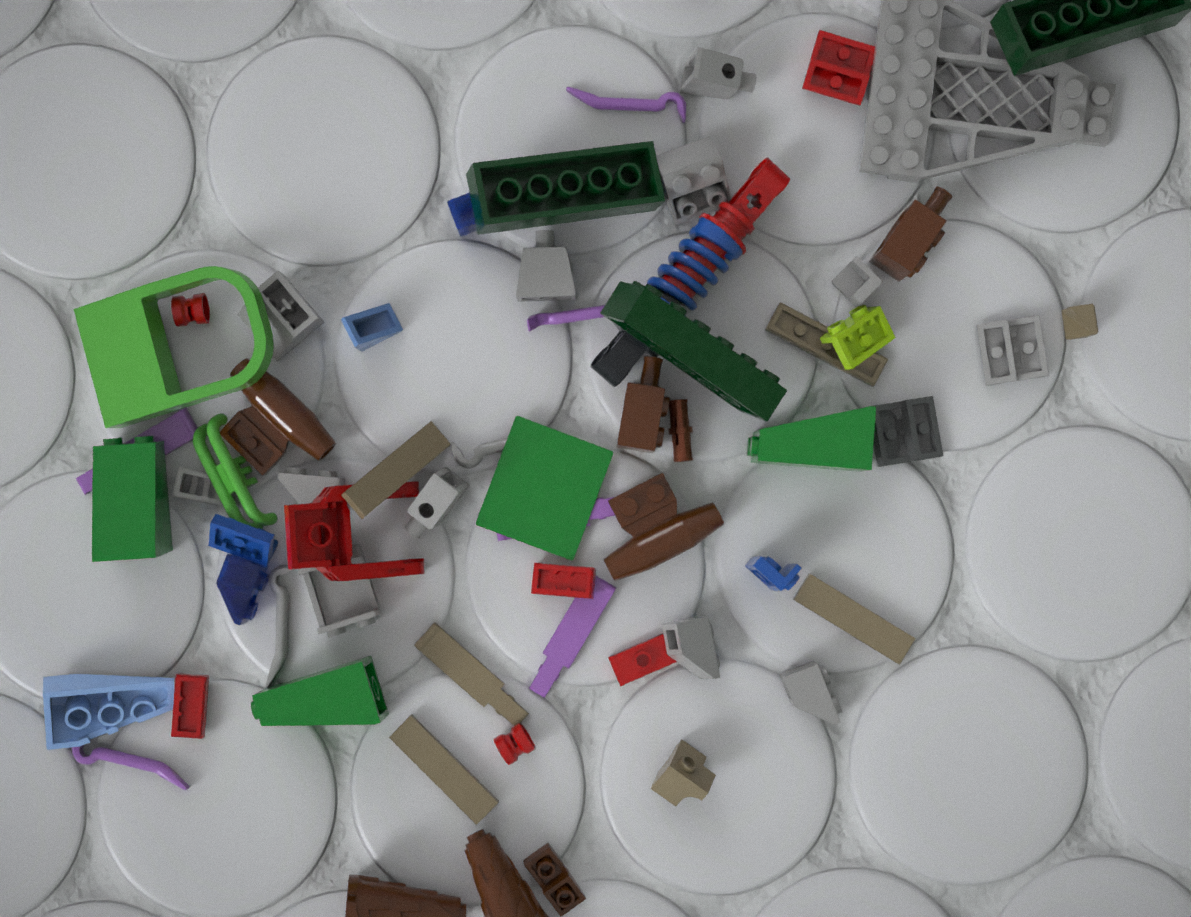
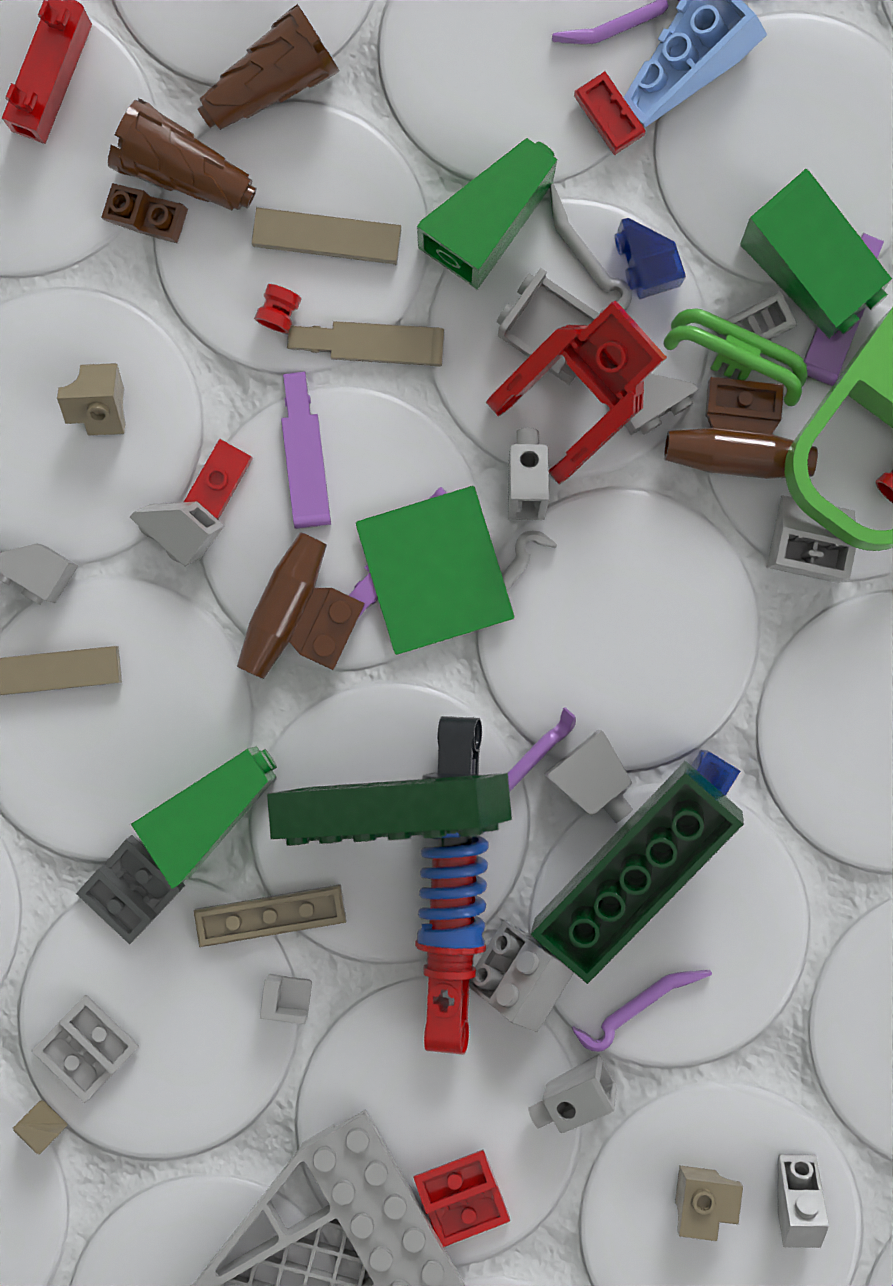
camera: 145 degrees right, 0 degrees up
blue bracket [208,514,278,567] -> none
medium blue slope [341,303,403,352] -> none
dark tan tile [341,421,451,519] -> none
red plate [531,563,596,599] -> none
reddish brown brick [616,356,670,454] -> none
copper pin [668,399,693,462] -> none
blue bracket [745,556,802,591] -> none
lime bracket [820,304,896,370] -> none
reddish brown brick [869,186,953,282] -> none

